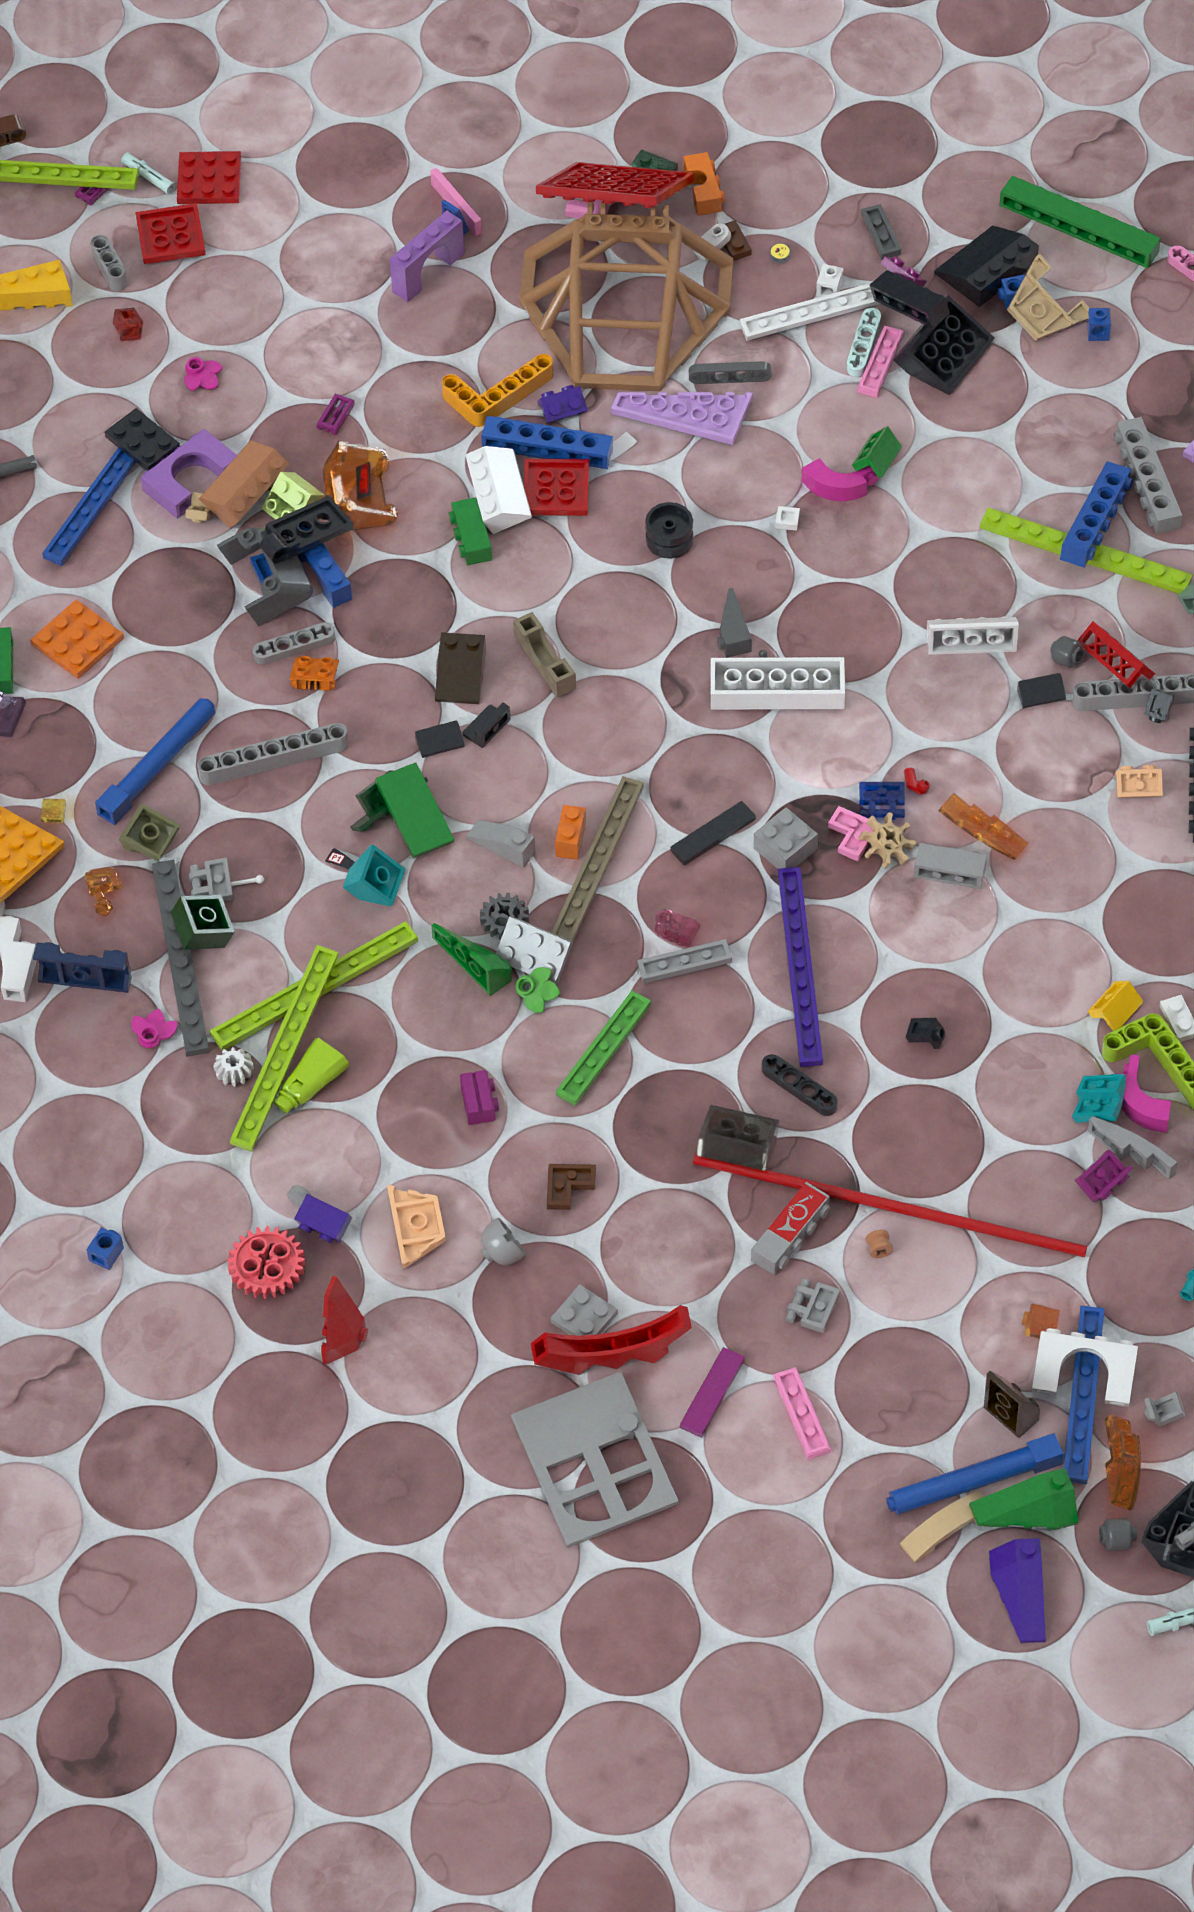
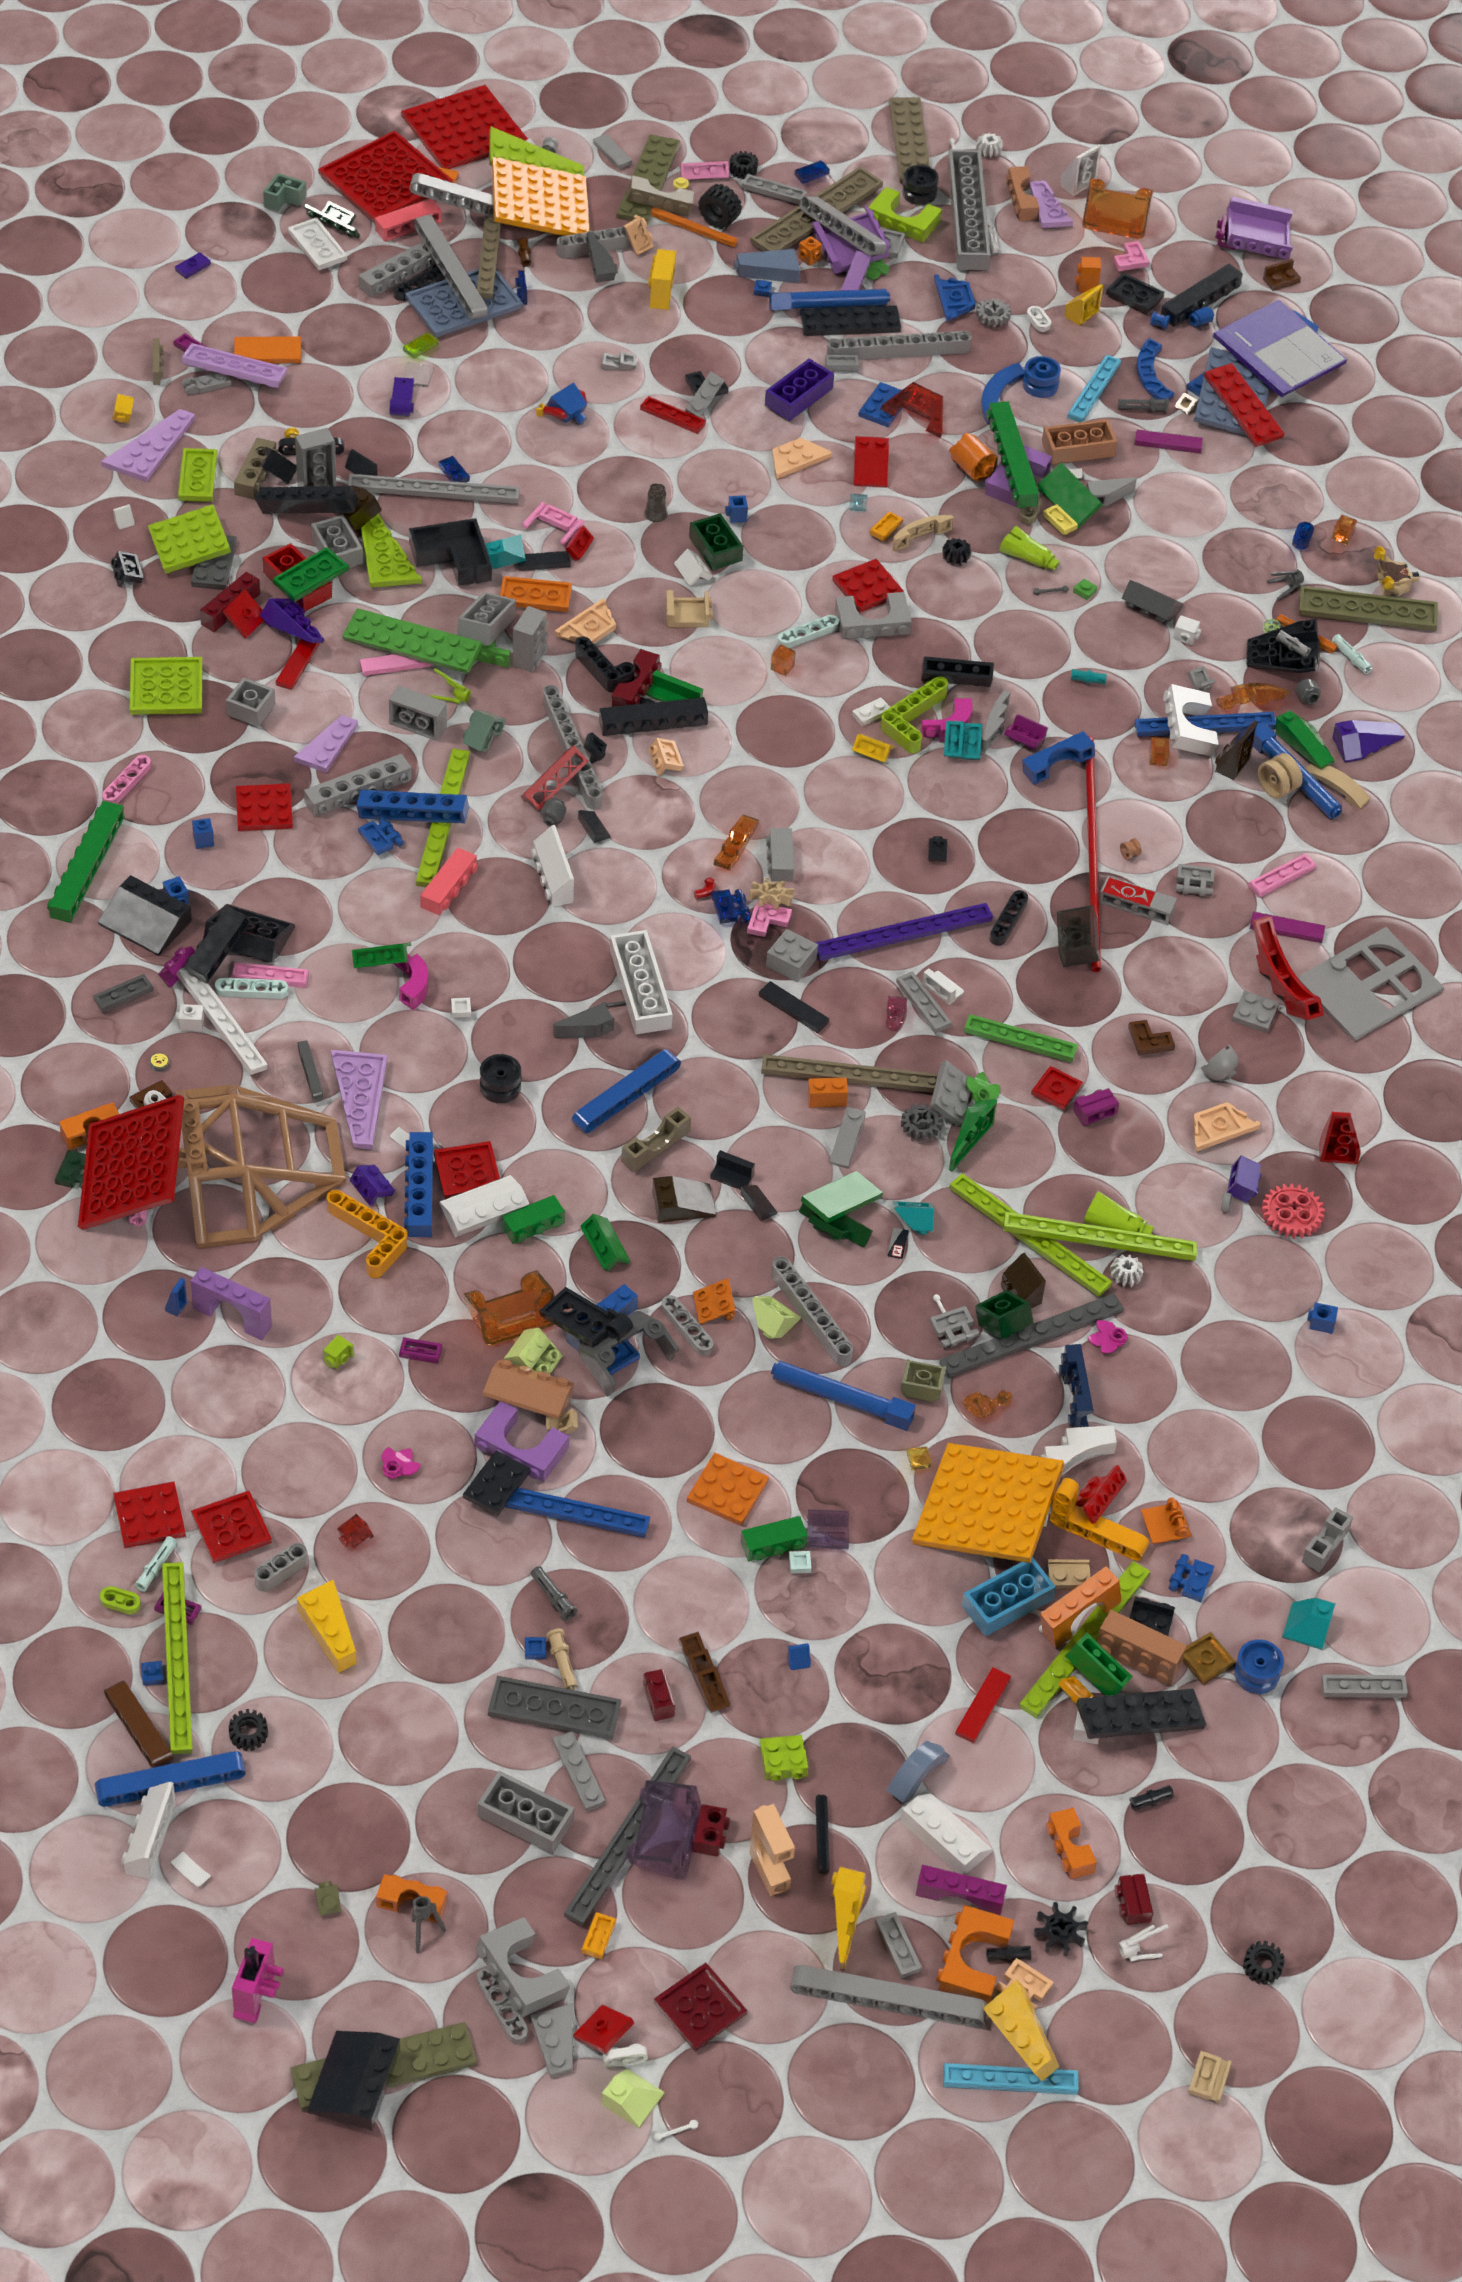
camera: 110 degrees left, 5 degrees down
sticker [356,462,371,500] -> none
bright pink tile [430,168,482,236] -> none
tan wing [1007,254,1089,341] -> none
none -> lime plate [100,1586,141,1614]
none -> blue tile [141,1661,164,1686]
none -> red plate [236,783,293,831]
none -> lime brick [323,1335,354,1369]
none -> blue plate [358,818,404,856]
none -> coral brick [420,847,478,916]
none -> blue beam [572,1049,681,1134]
none -> green panel [580,1214,631,1271]
none -> yellowish green slope [752,1296,801,1339]
none -> white panel [922,969,964,1005]
none -> dark brown slope [1001,1252,1046,1308]
none -> blue arch [1022,731,1095,785]
none -> red plate [1031,1066,1083,1111]
none -> tan wheel [1258,753,1303,799]

